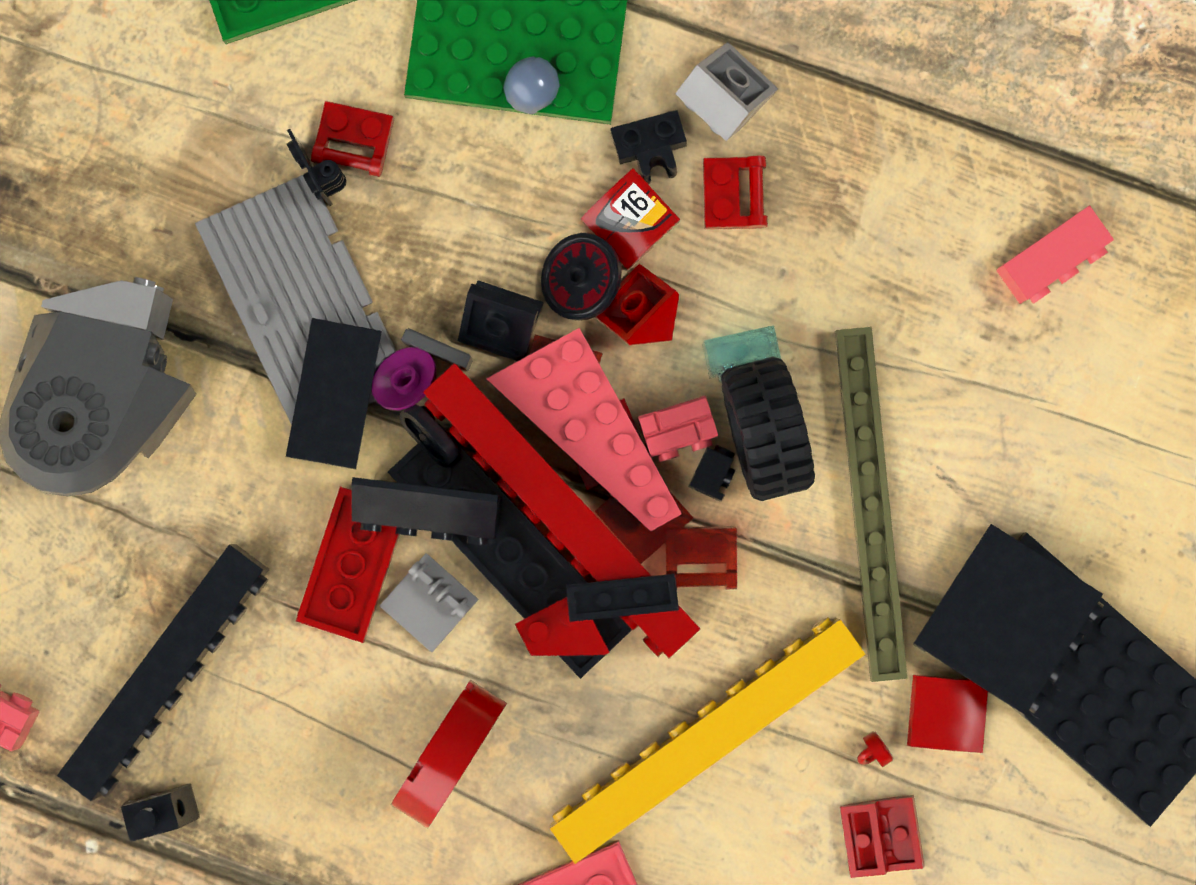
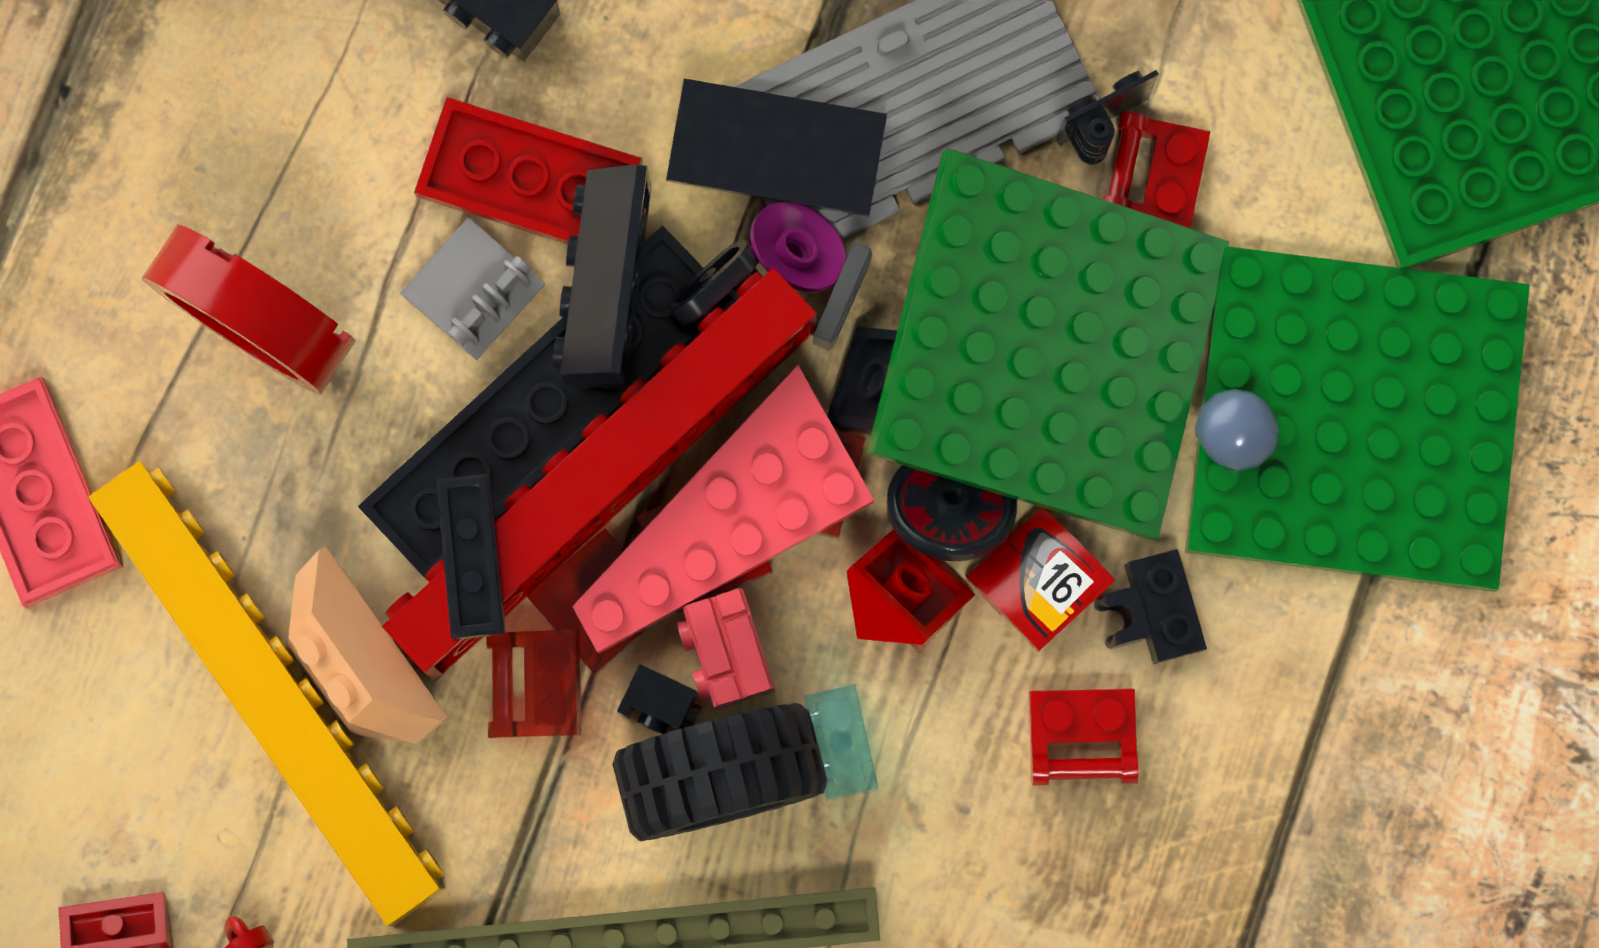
camera: 90 degrees right, 5 degrees down
red wing [515,597,610,656] -> none
light grey slope [675,42,778,141] -> none
none -> light nougat wedge [288,547,447,744]
none -> green plate [867,149,1229,540]

